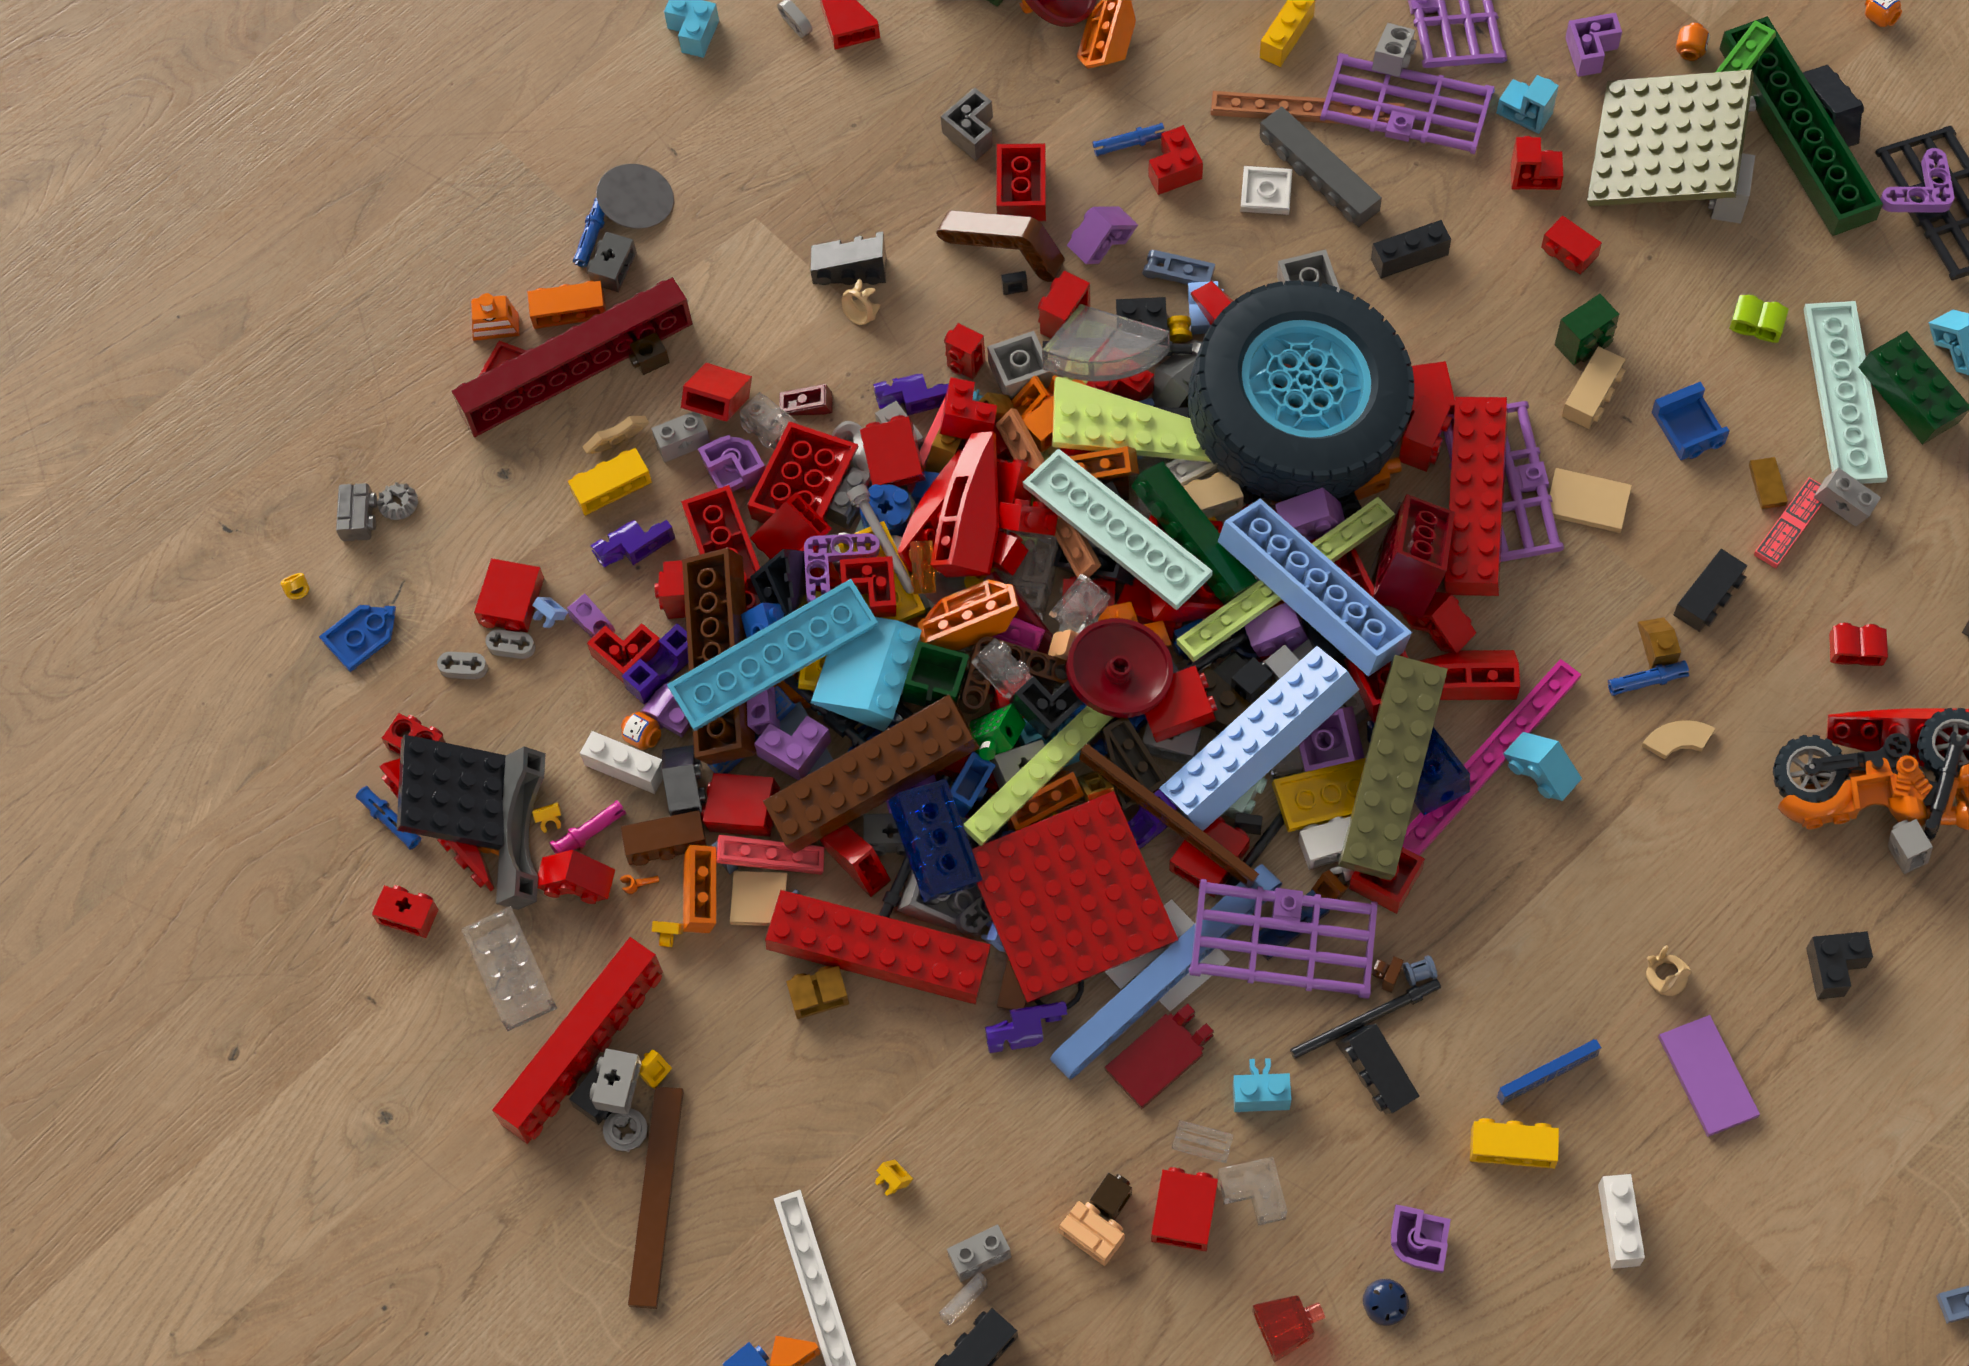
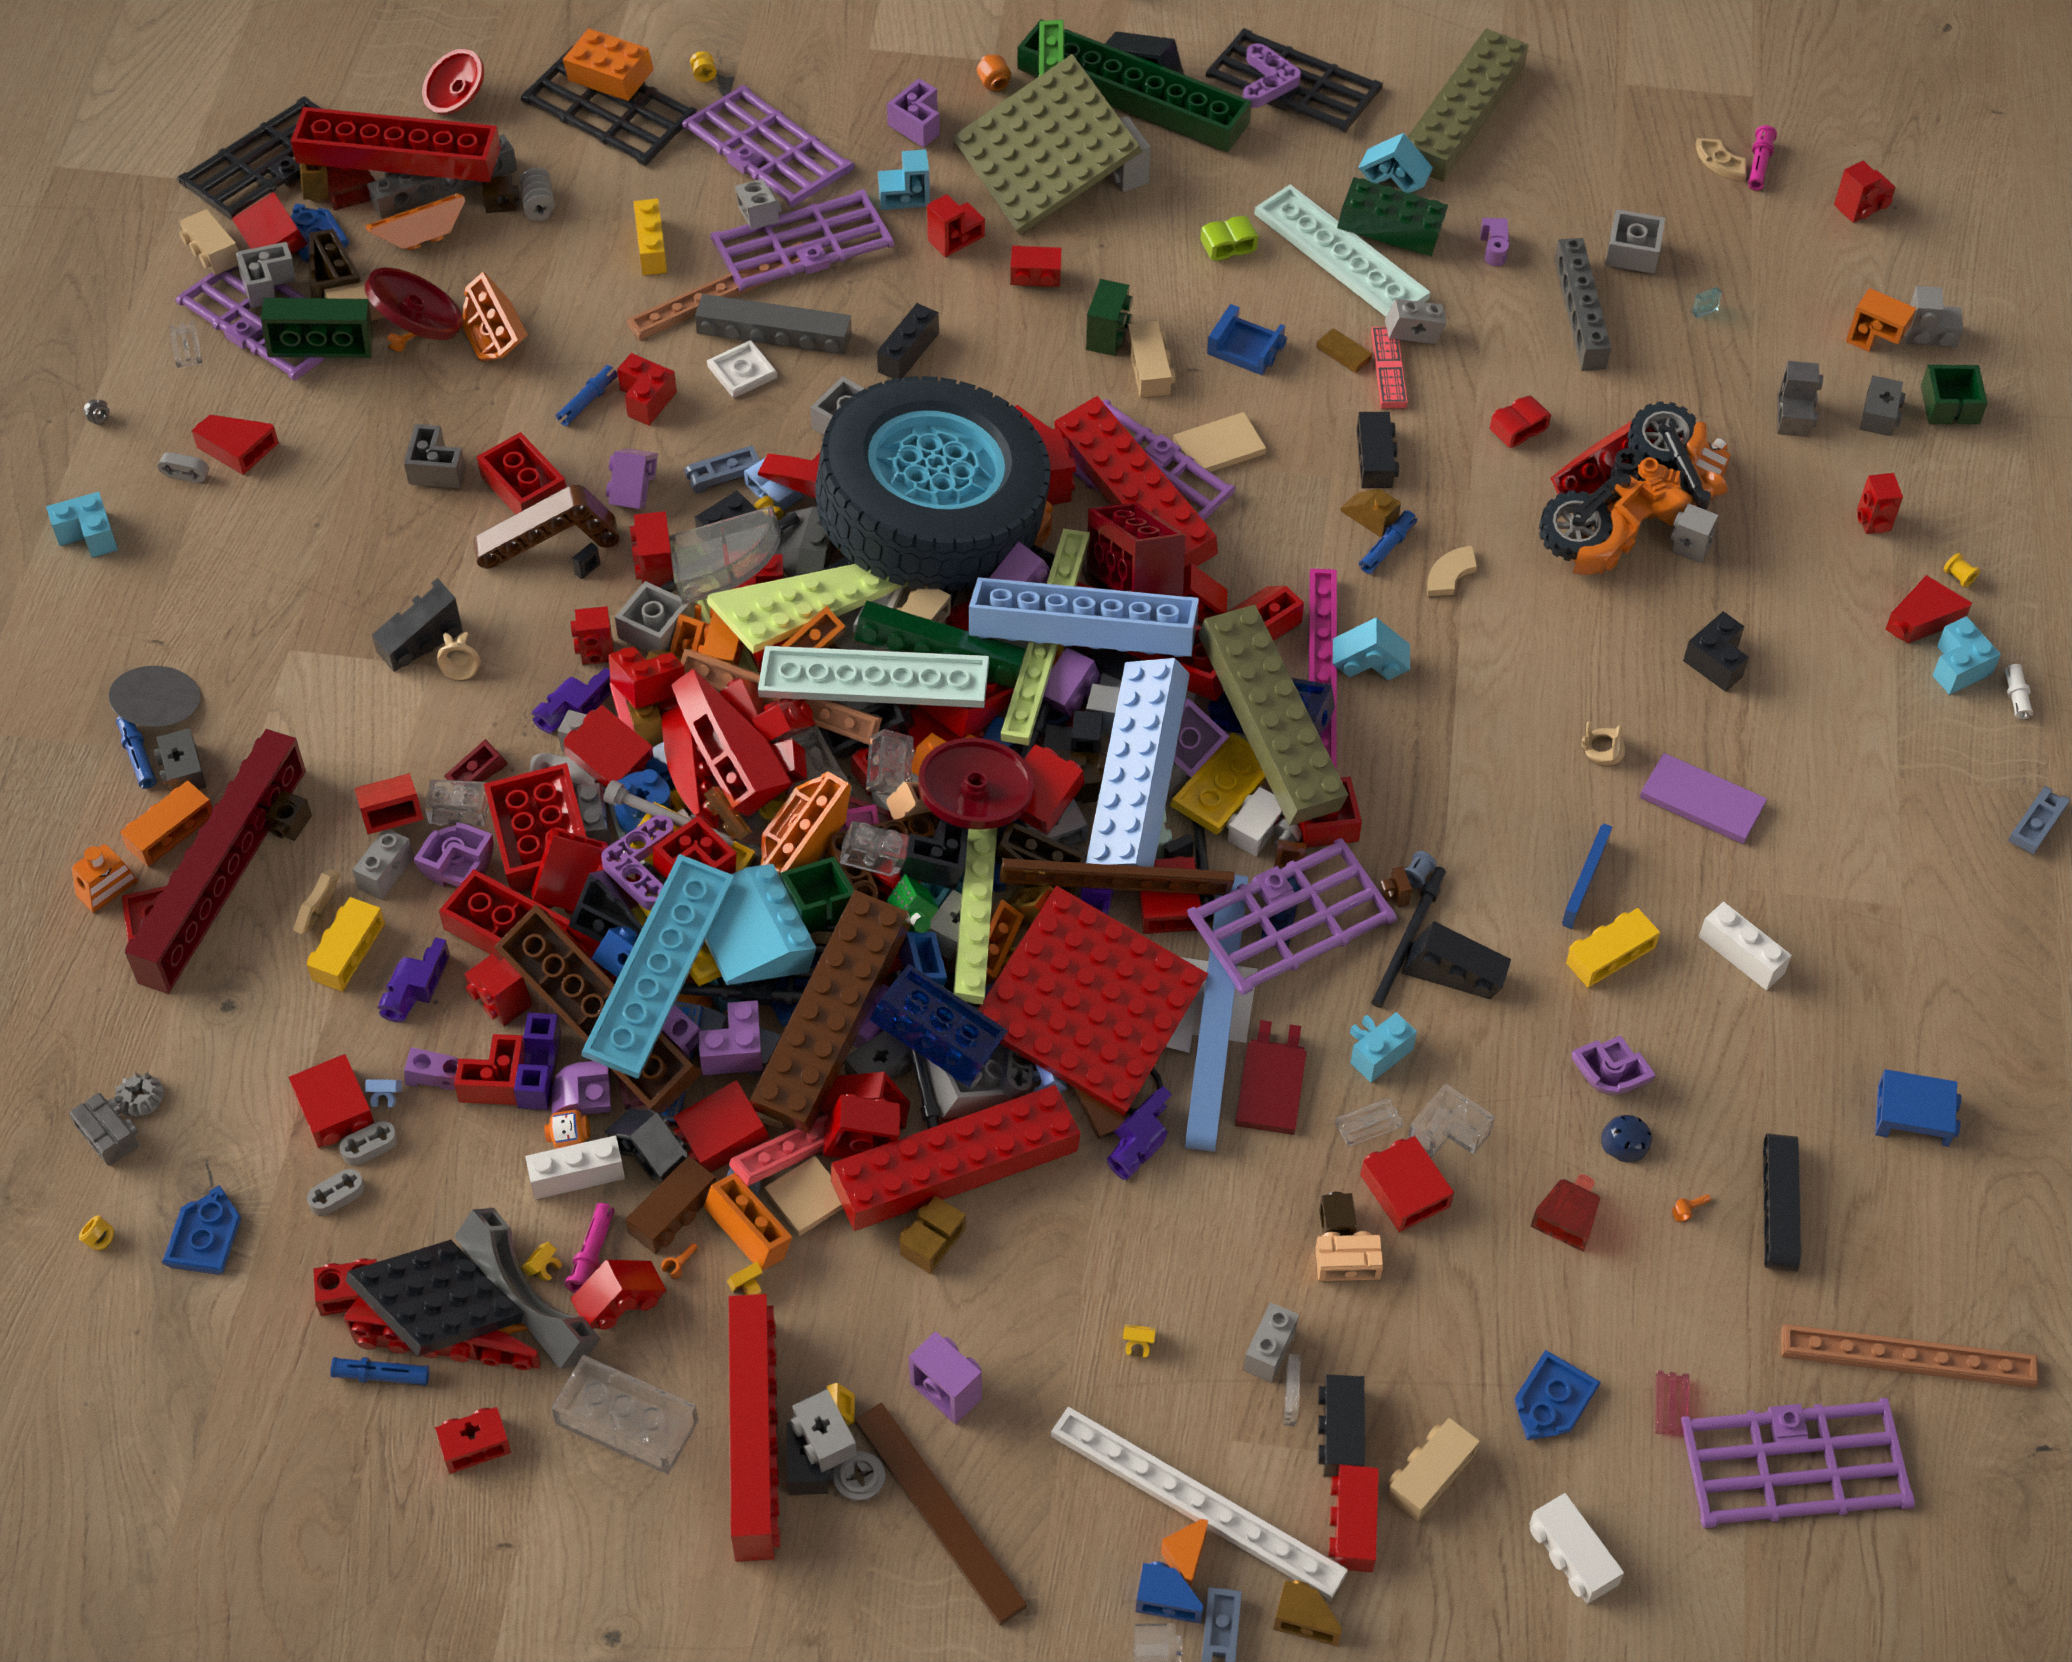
camera: 45 degrees left, 10 degrees down
none -> red brick [823,1094,900,1158]
none -> medium lavender brick [909,1331,982,1424]

